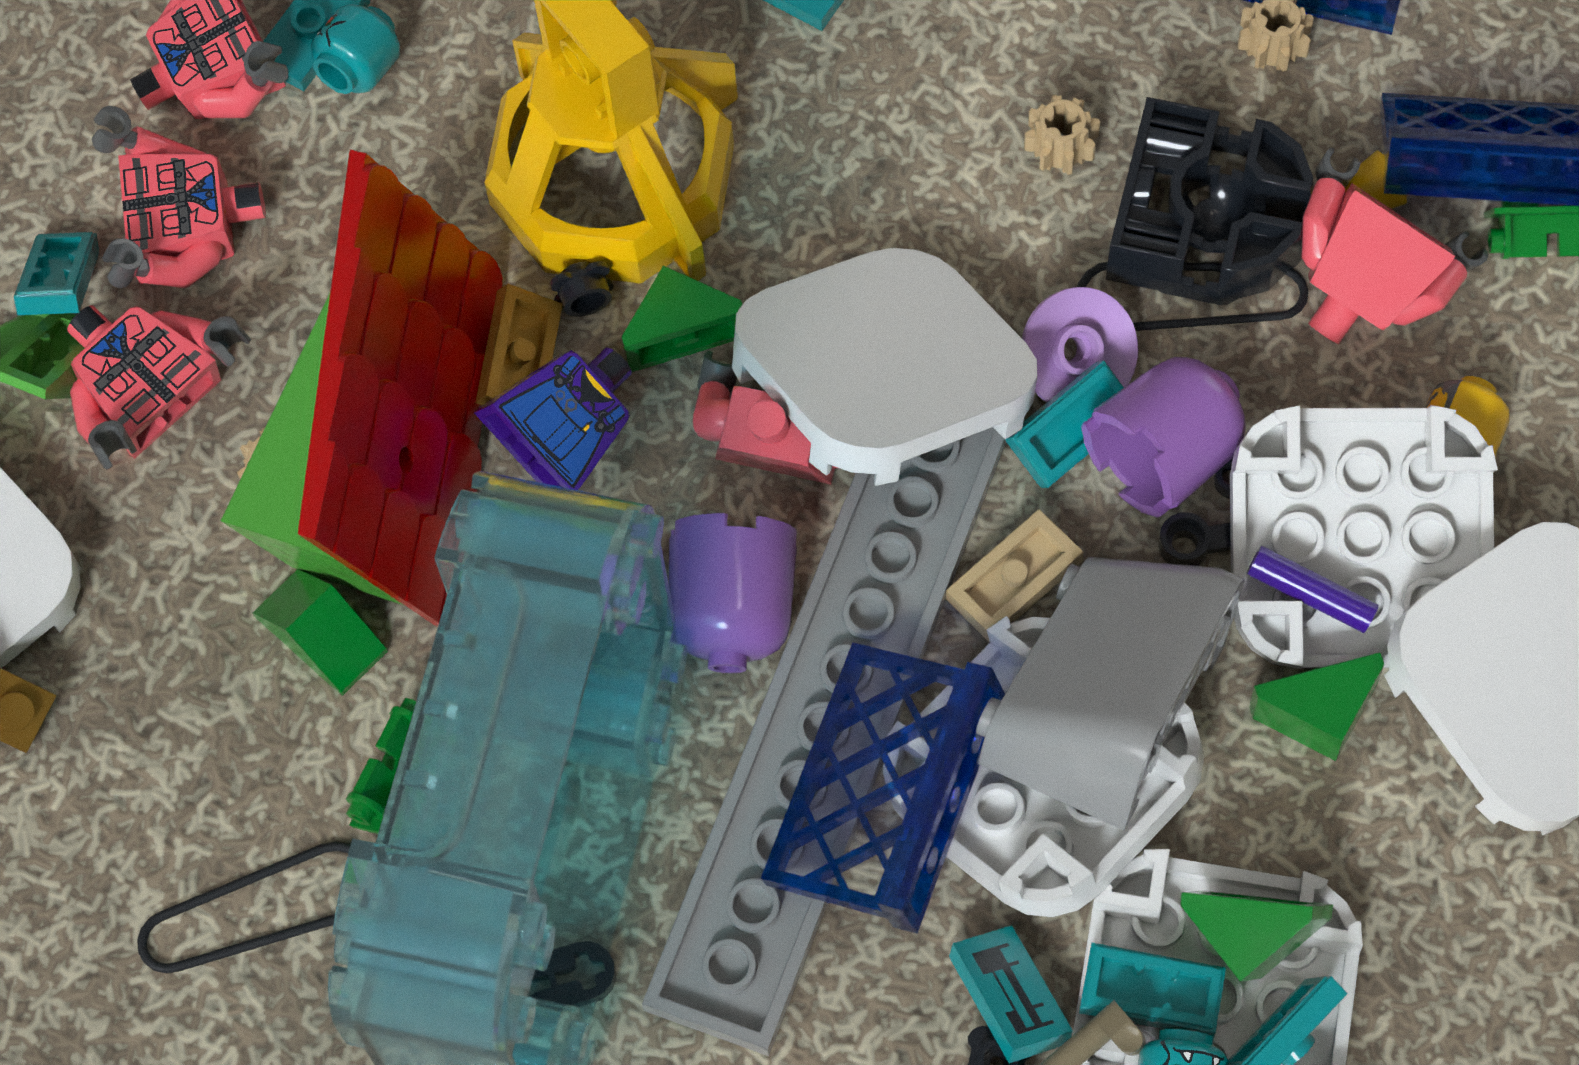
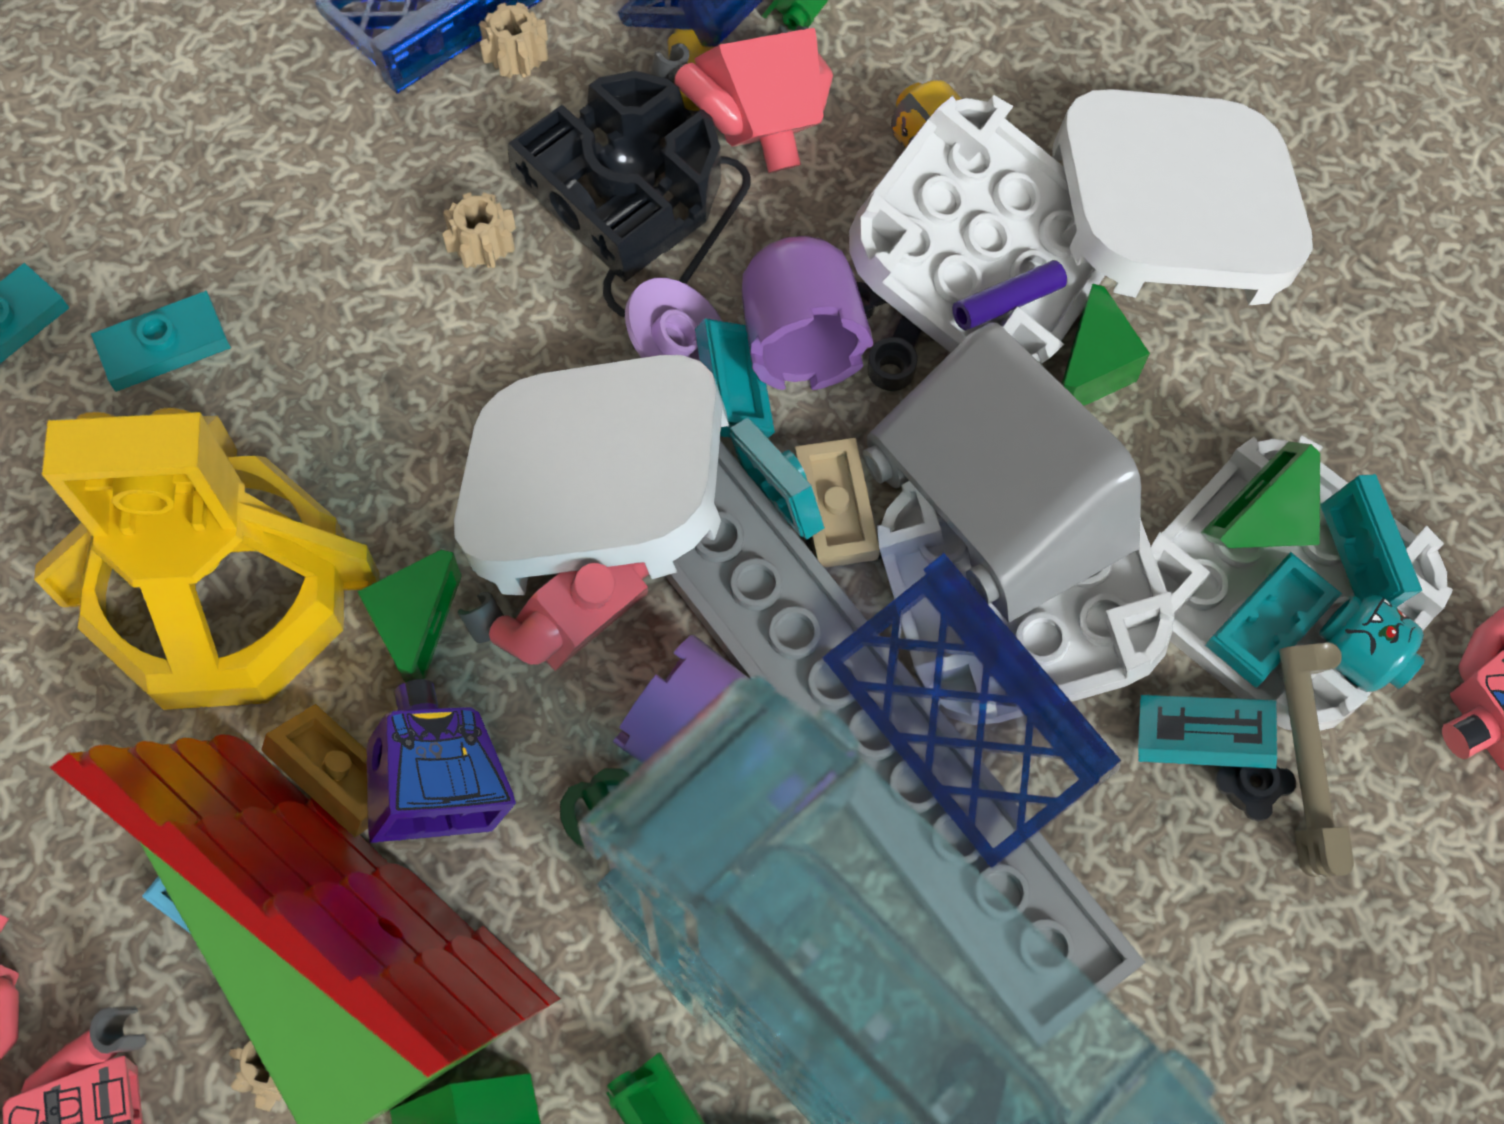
camera: 65 degrees left, 0 degrees up
black plate [550,261,614,317] -> none
none -> teal plate [730,418,825,540]

